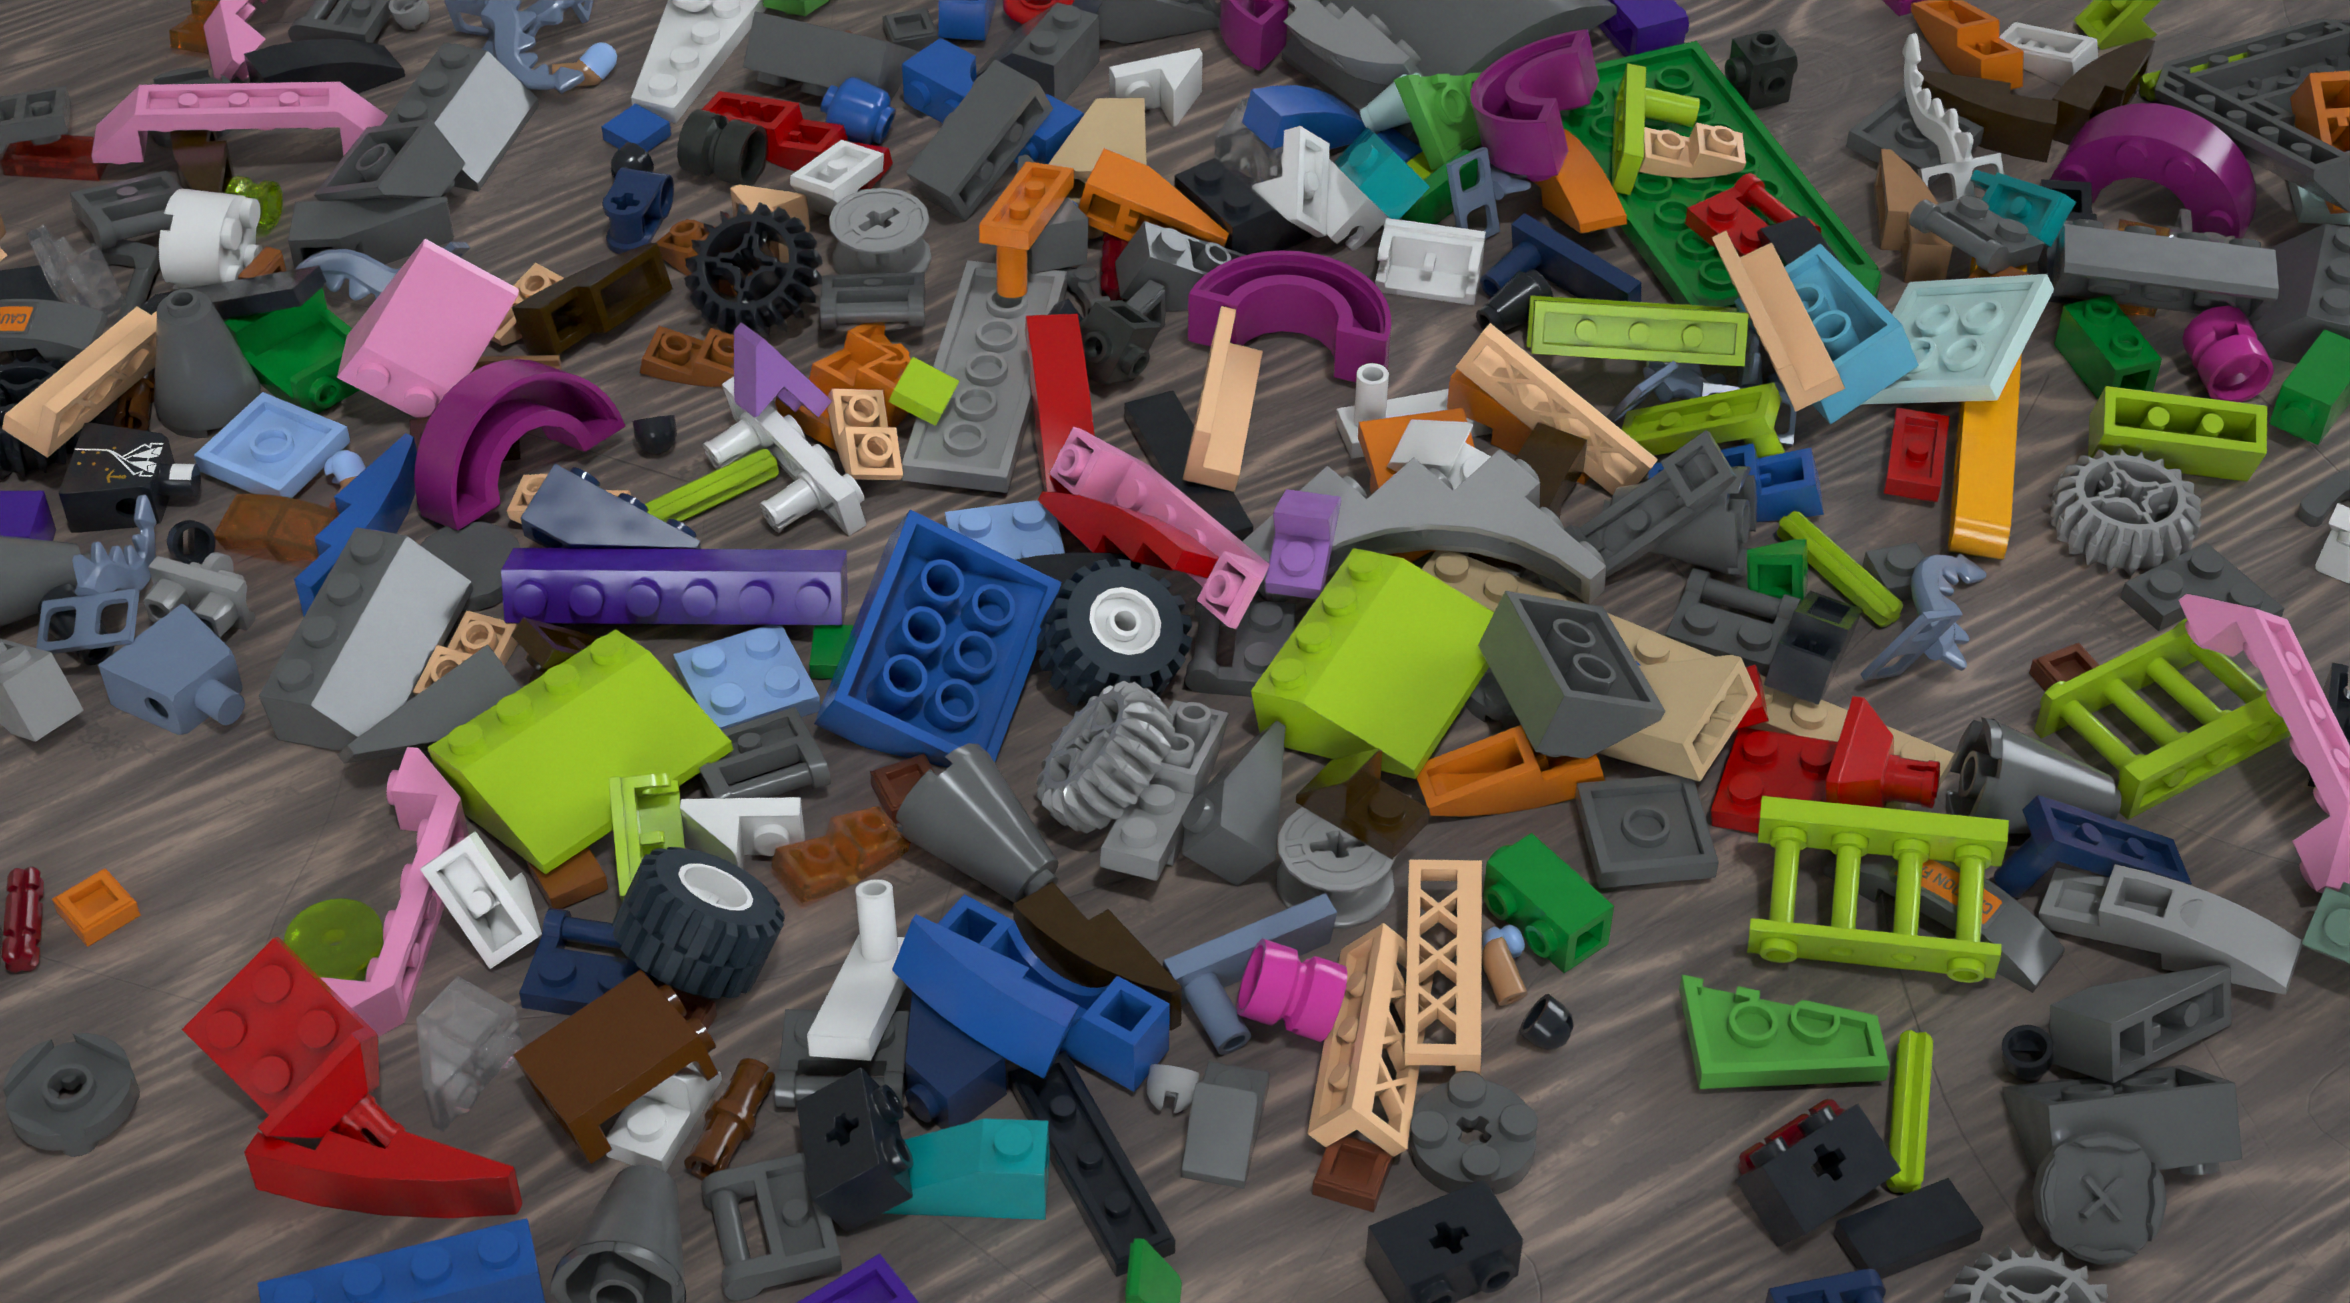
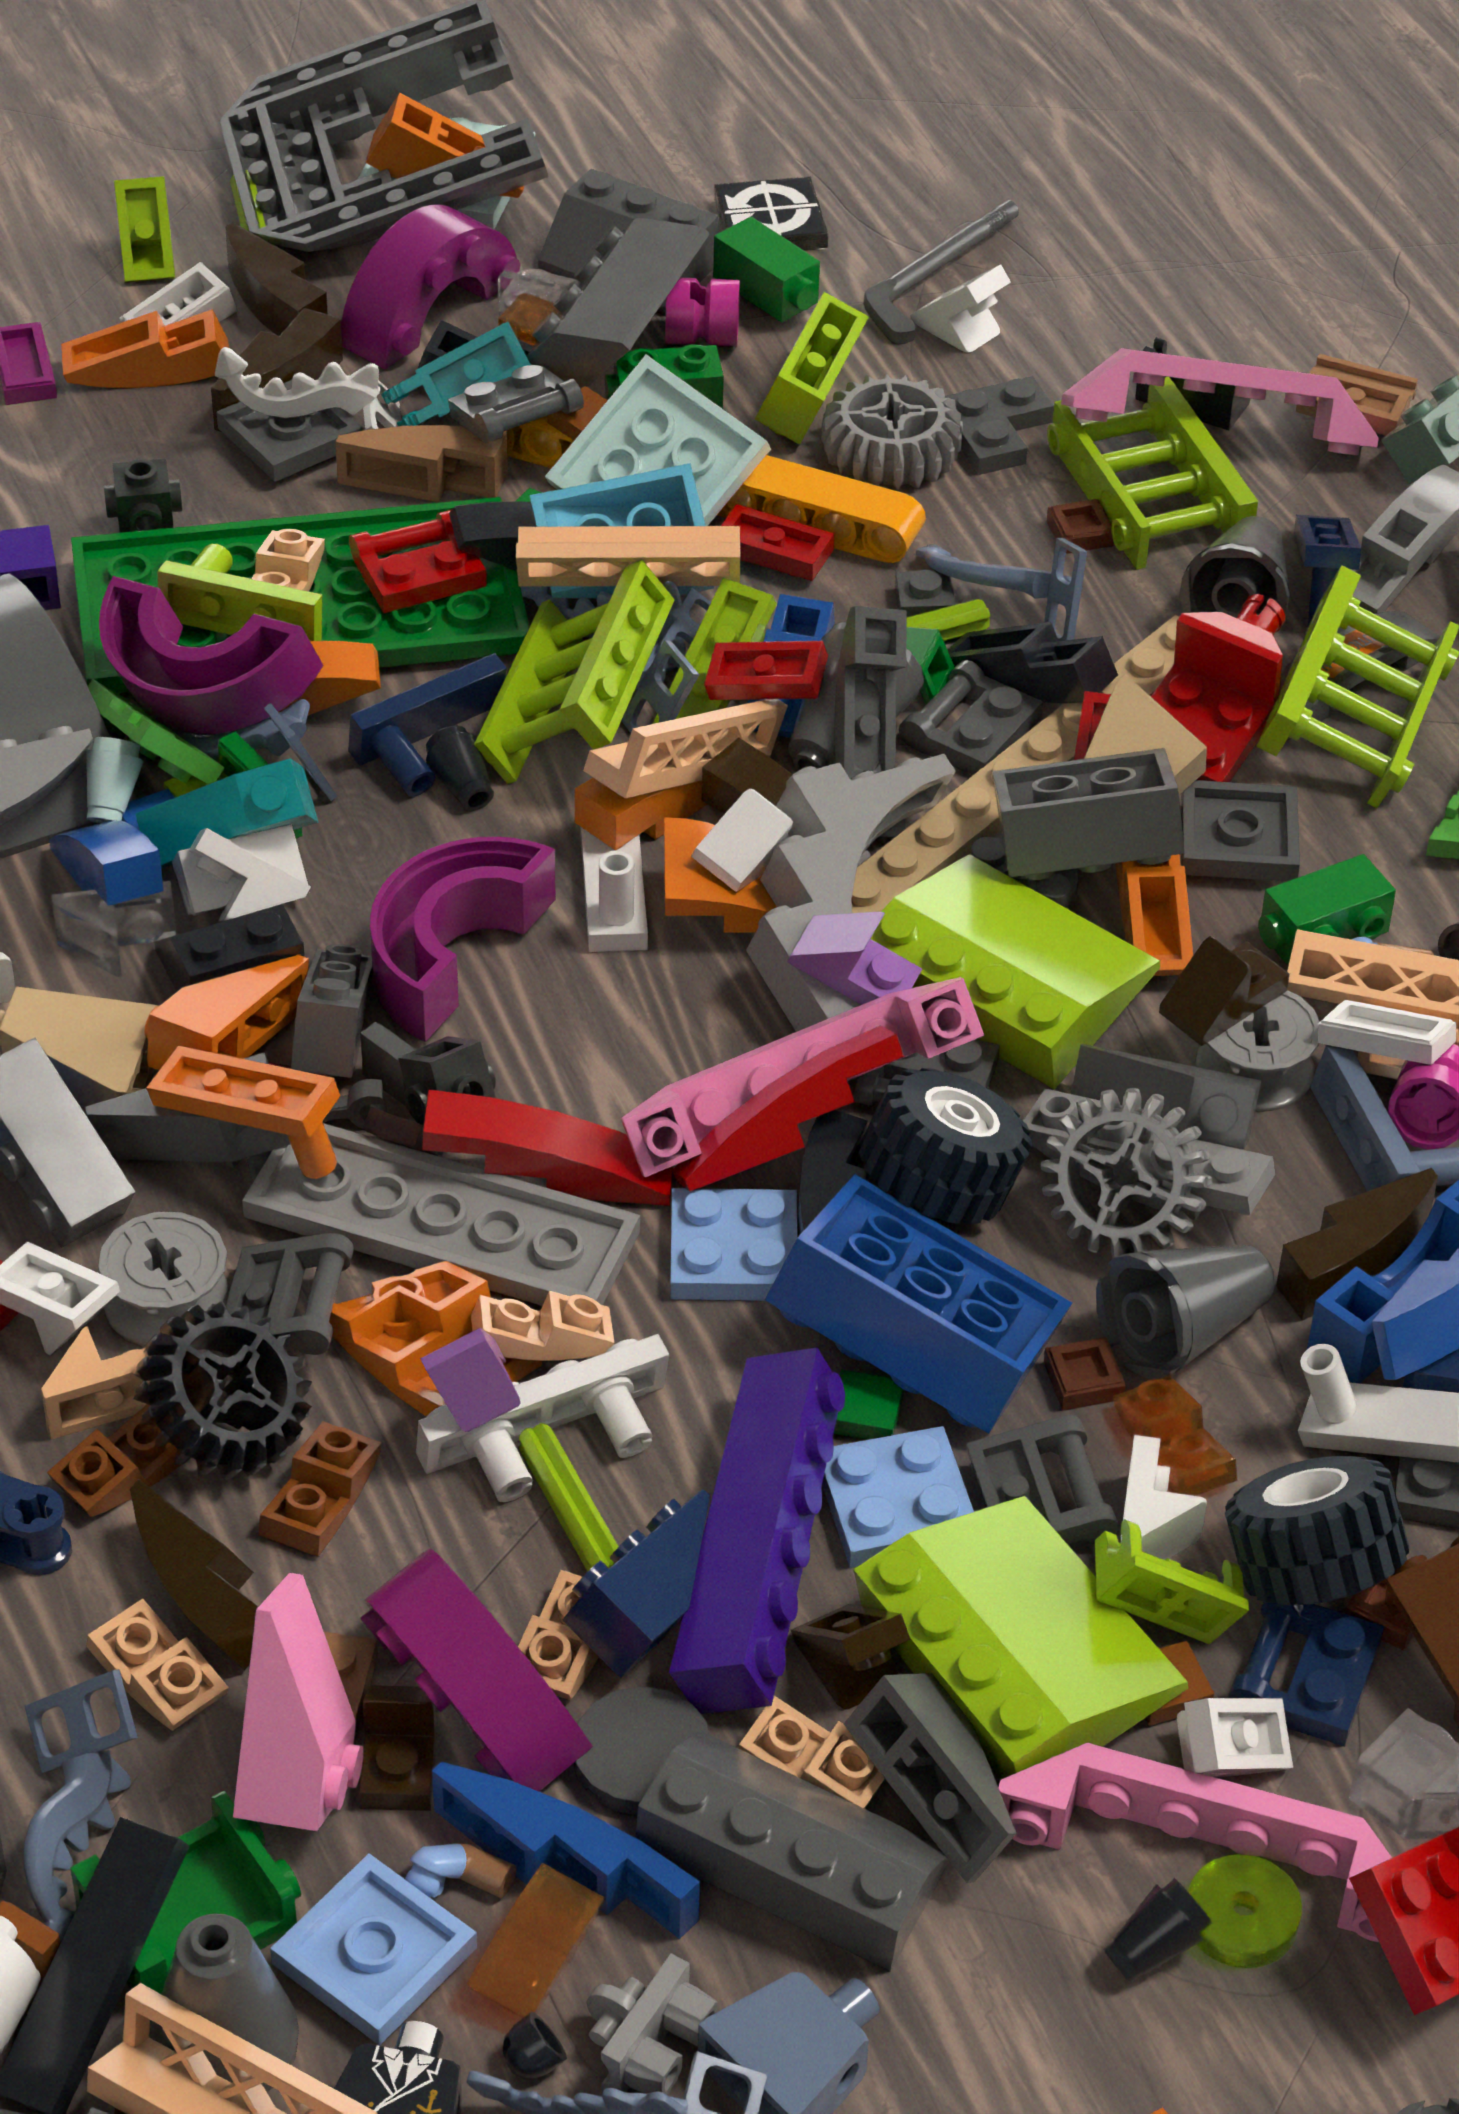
camera: 80 degrees left, 0 degrees up
black hinge [632,415,677,454] -> none
lime tile [888,356,959,426] -> none
black tile [1124,390,1254,541] -> none
light nougat fence [1182,306,1263,492] -> none
white hinge [1375,218,1486,305] -> none
none -> red plate [704,641,828,700]
none -> black cone [1103,1878,1213,1983]
none -> white tile [1318,1000,1456,1065]

